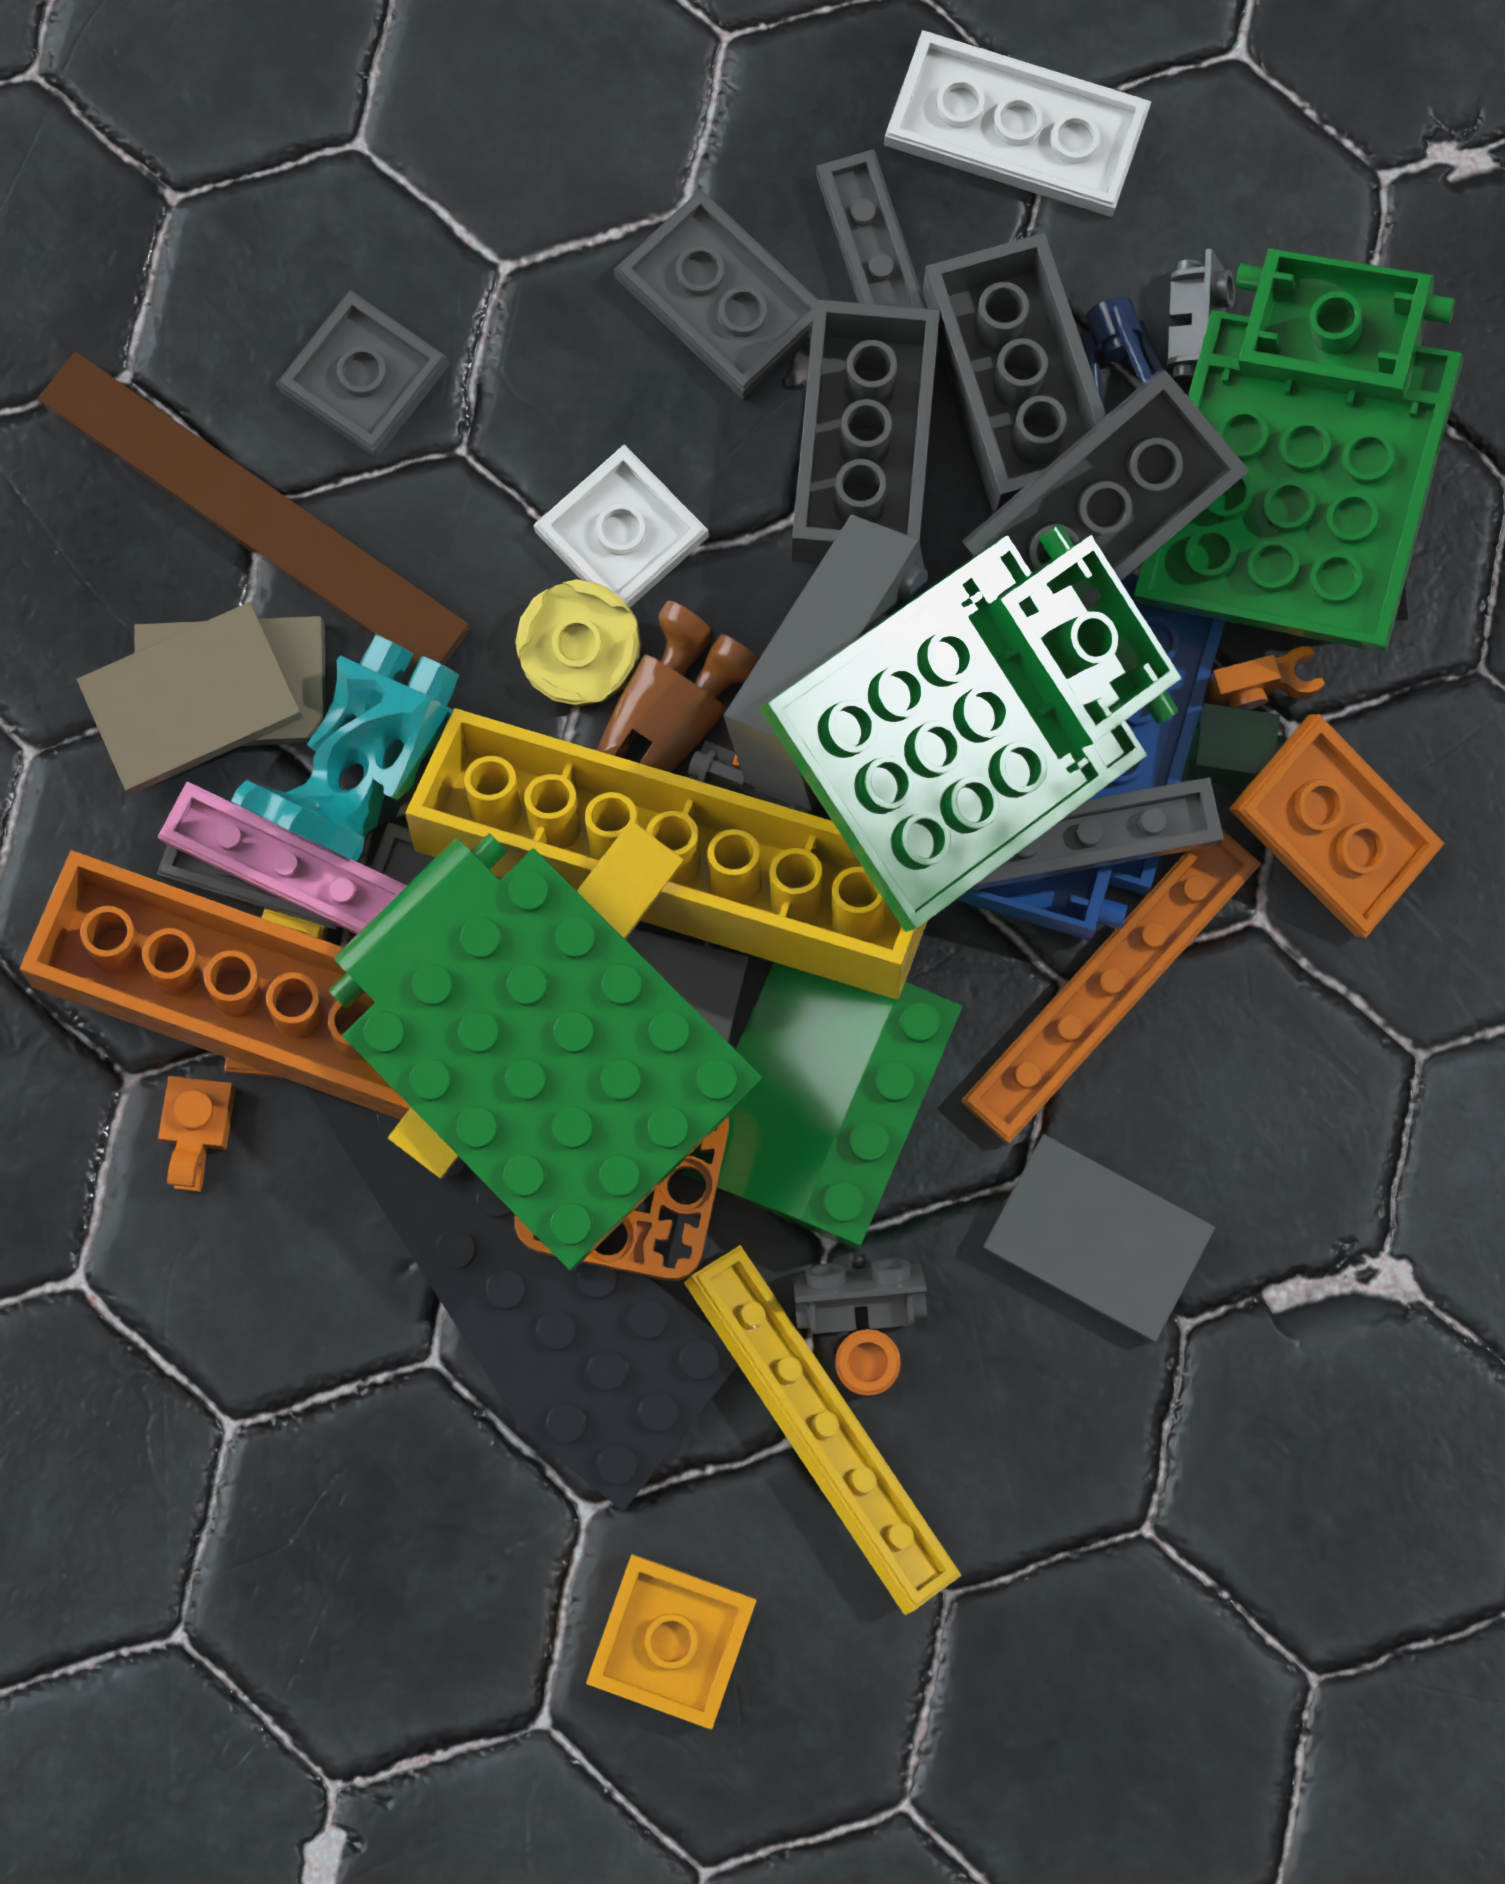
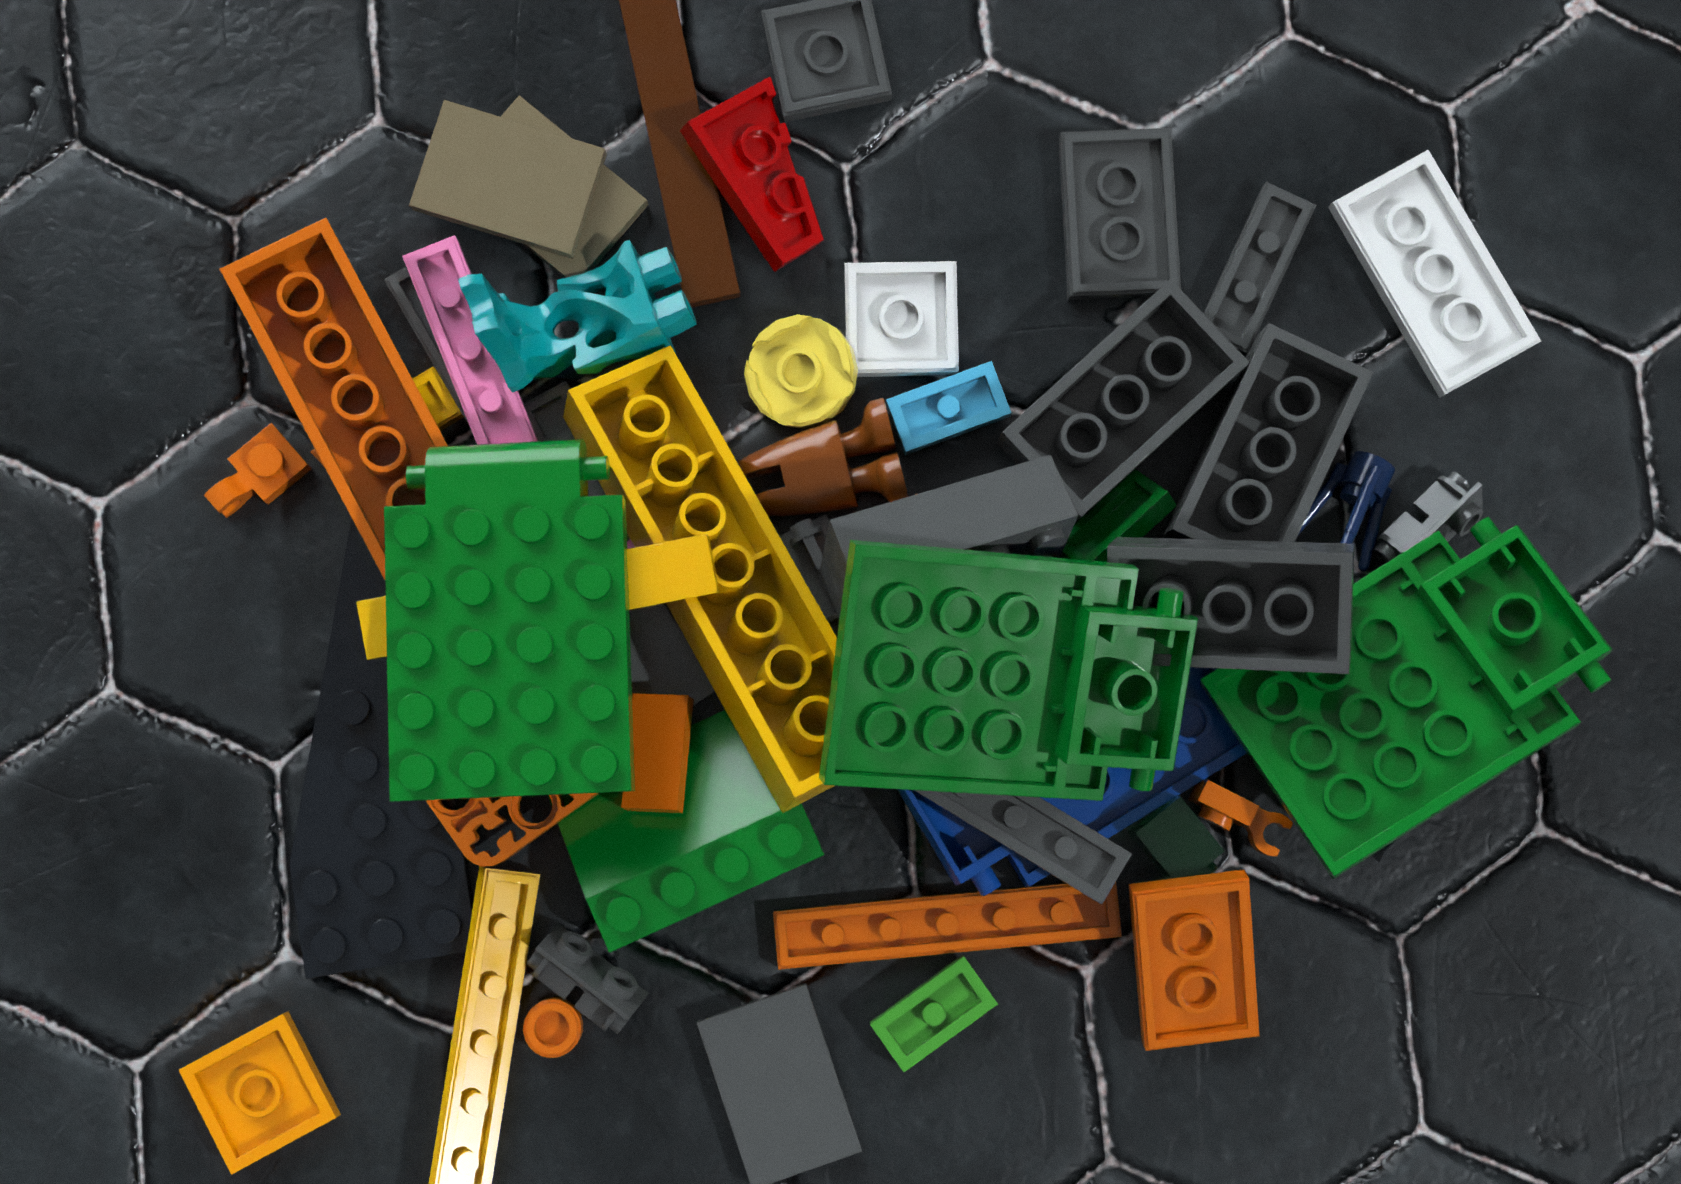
camera: 35 degrees right, 5 degrees up
none -> orange tile [621,693,694,813]
none -> red wing [680,76,824,272]
none -> bright green plate [869,955,998,1072]
none -> medium azure plate [885,361,1012,455]
none -> green tile [1061,469,1177,562]

